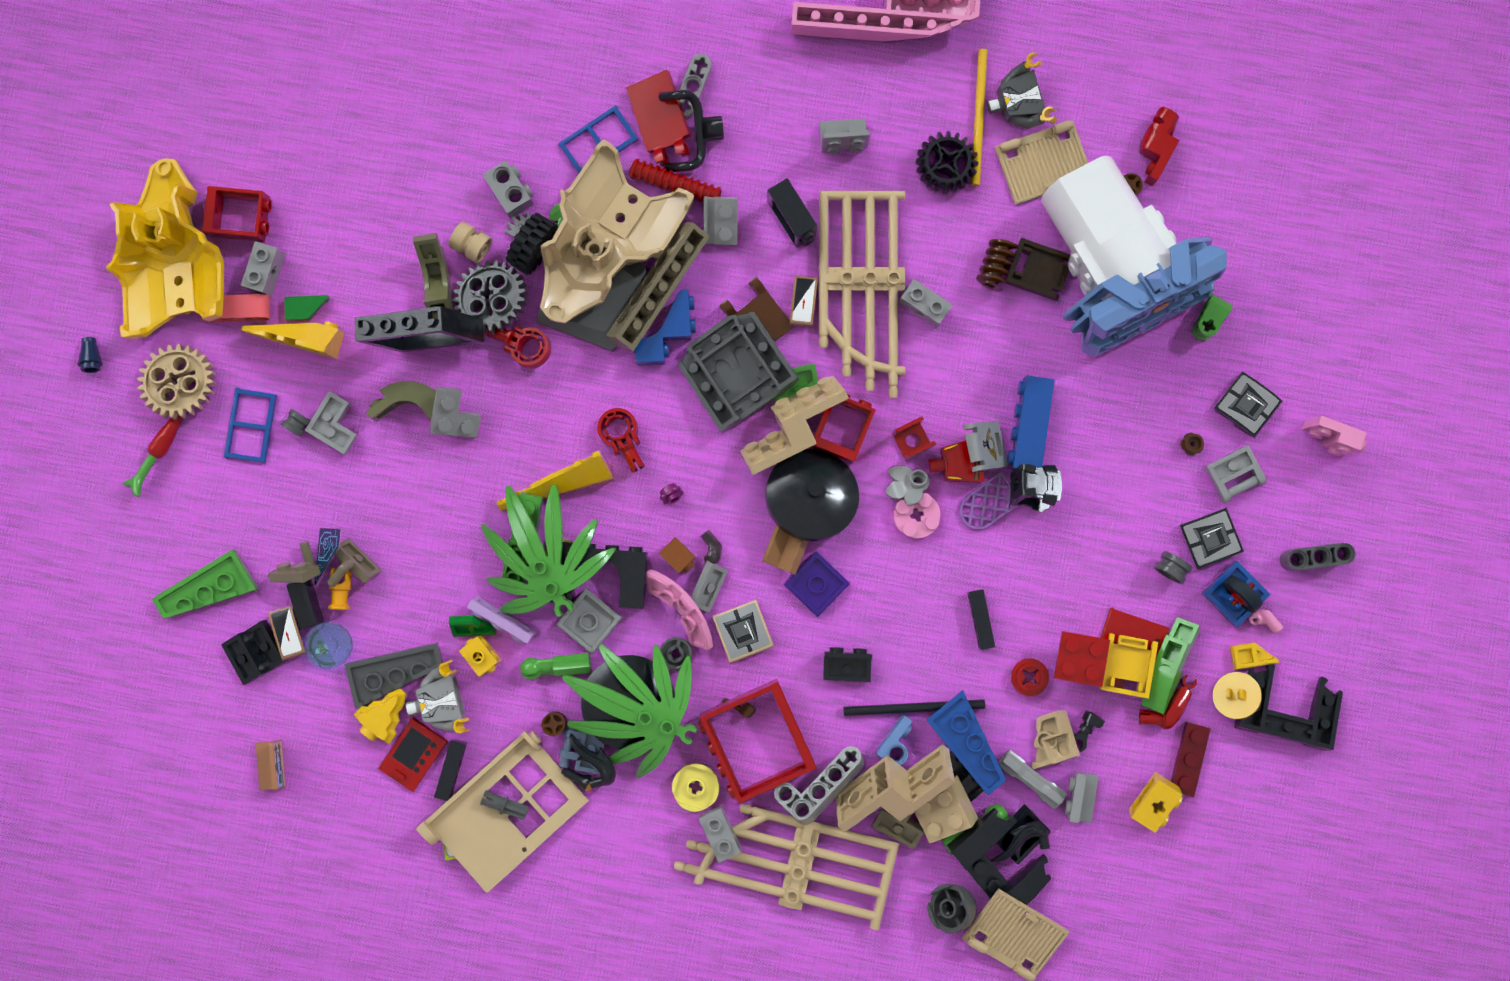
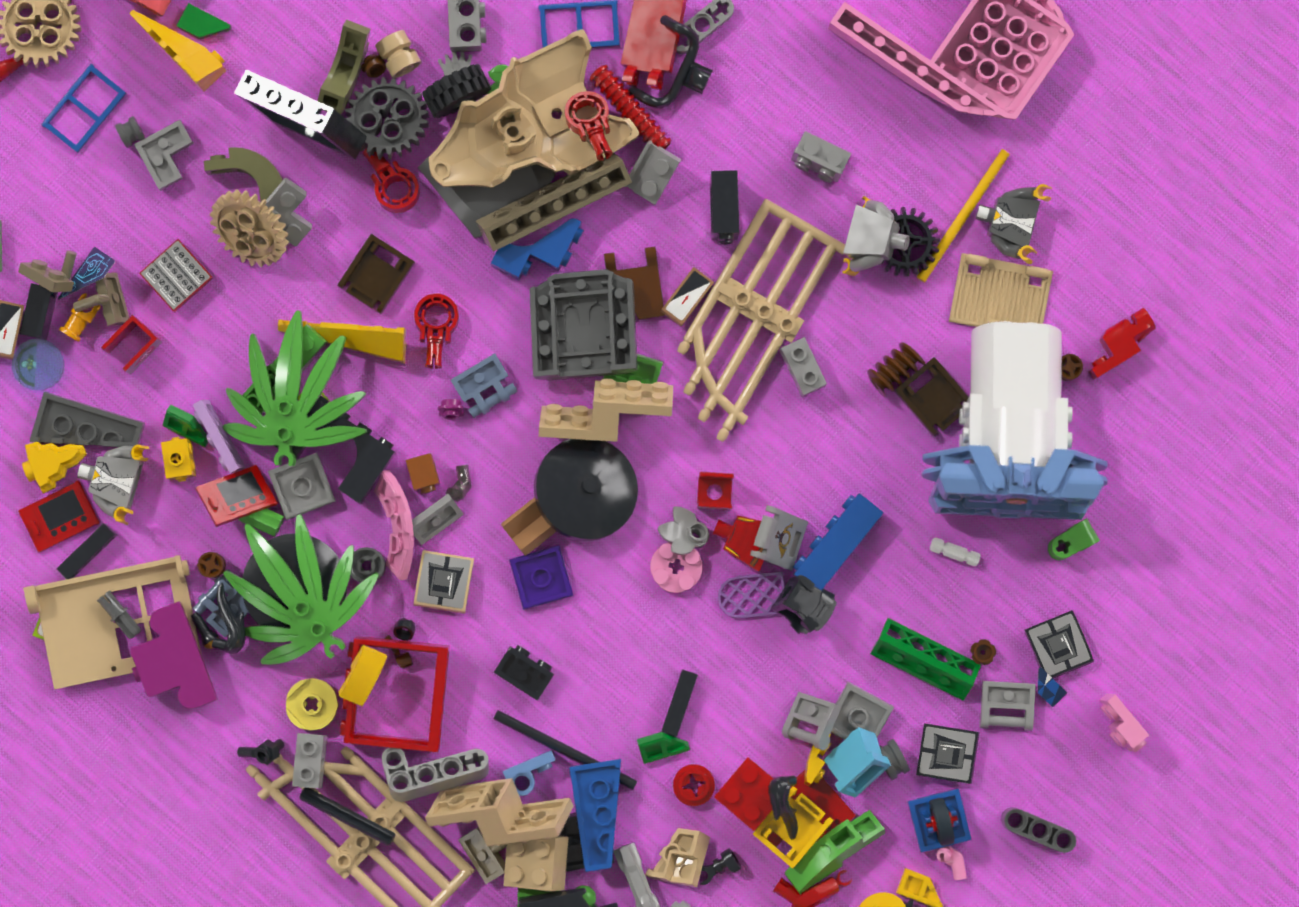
camera: 15 degrees right, 0 degrees up
red window [812,394,876,463] -> none
none -> red piece [101,315,162,374]
none -> magenta brick [130,601,218,709]
none -> light grey tile [139,239,213,312]
none -> container [195,465,278,527]
none -> tan gear [209,189,289,267]
none -> black piece [237,739,285,765]
none -> black axle [299,787,396,845]
none -> dark brown container [337,234,415,314]
none -> yellow slope [339,645,387,706]
none -> reddish brown plate [361,54,386,78]
none -> black hinge [393,618,415,641]
none -> sand blue plate [451,353,518,418]
none -> red pin [565,91,613,161]
none -> green tile [637,732,690,764]
none -> black piece [768,775,798,840]
none -> light grey plate [782,692,841,750]
none -> yellow slope [804,734,831,786]
none -> medium azure hips [823,727,891,798]
none -> light grey plate [831,682,894,740]
none -> light grey torso [842,196,910,276]
none -> green fence [870,618,981,701]
none -> white axle [930,538,981,566]
none -> dark blue sticker [1038,667,1067,707]

